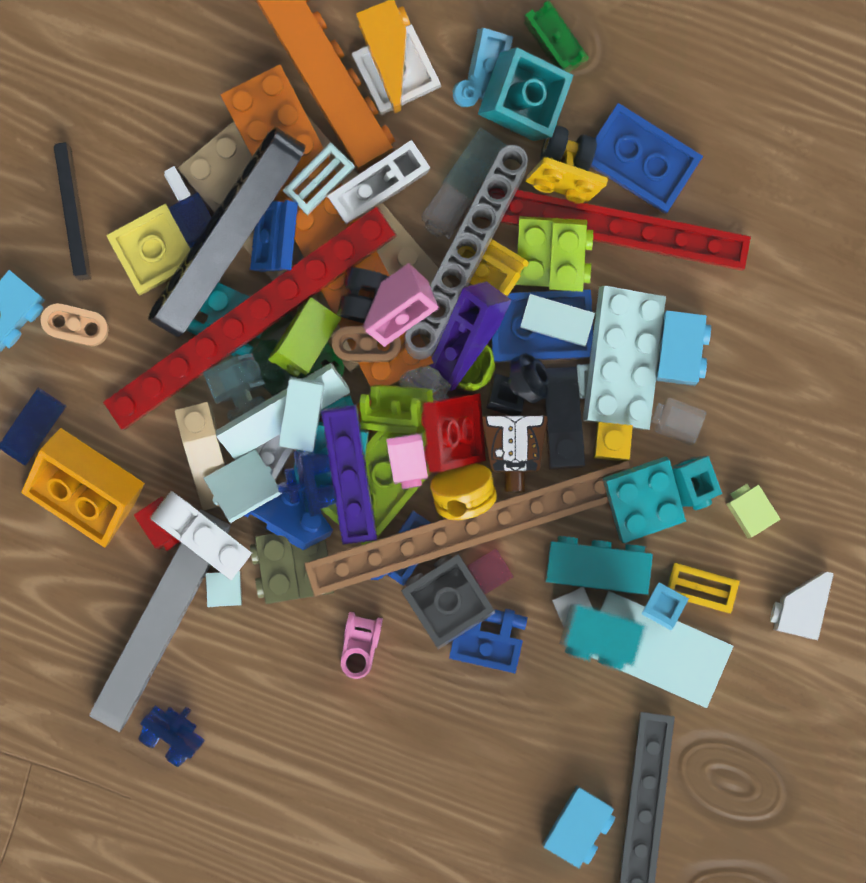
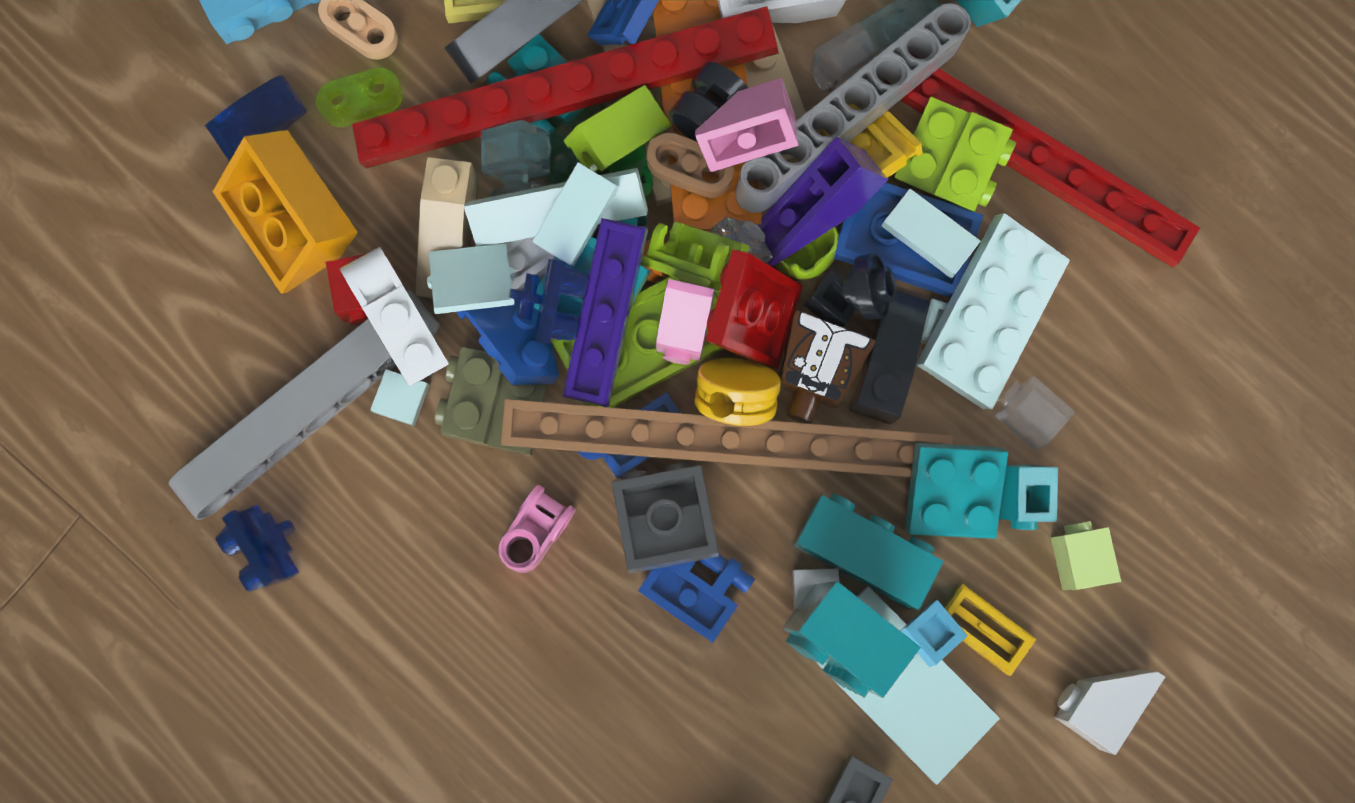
camera: 15 degrees right, 5 degrees down
clear pink tile [467,549,514,594] -> none
yellow plate [526,125,608,203] -> none
blue plate [591,103,703,214] -> none
yellow brick [593,422,633,461] -> none
medium azure brick [656,310,711,386] -> none
none -> clear neon green plate [316,68,403,127]

